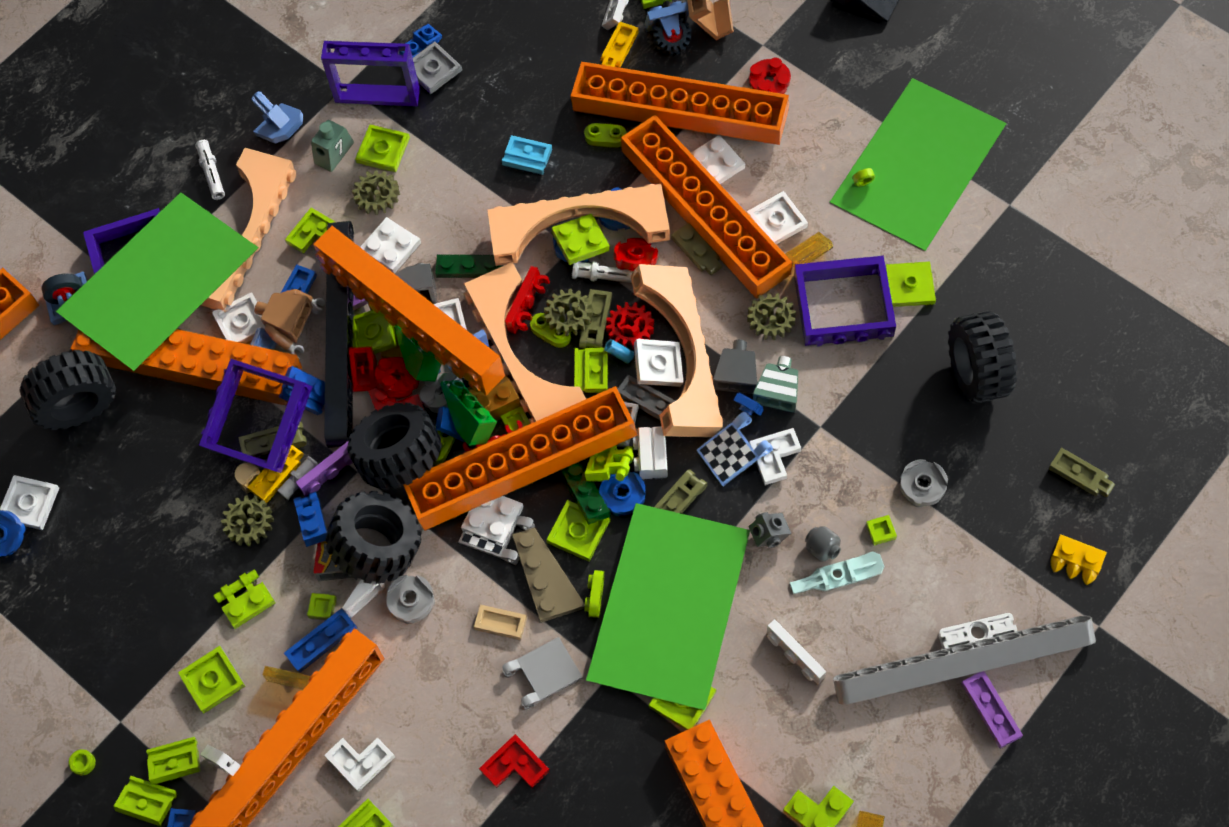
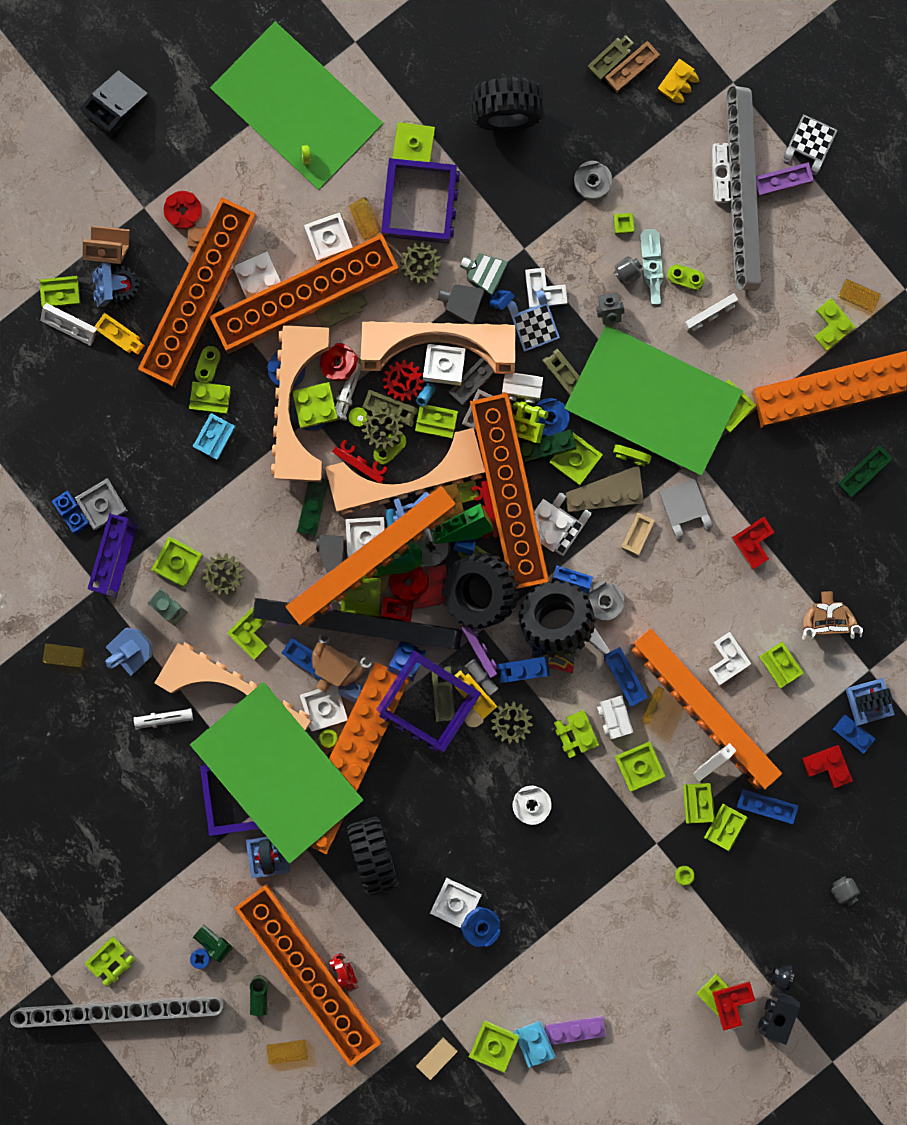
camera: 85 degrees left, 20 degrees up
lime tile [307,593,337,620] -> none
white plate [361,217,421,274] -> none
none -> clear yellow tile [43,644,84,668]
none -> lime plate [189,382,231,414]
none -> lime tile [318,729,338,748]
none -> lime tile [349,407,368,427]
none -> white plate [513,786,551,825]
none -> blue plate [551,565,593,594]
none -> white brick [597,696,633,739]
none -> medium nougat plate [605,41,660,93]
none -> lime plate [667,264,705,290]
none -> flag [782,114,837,176]

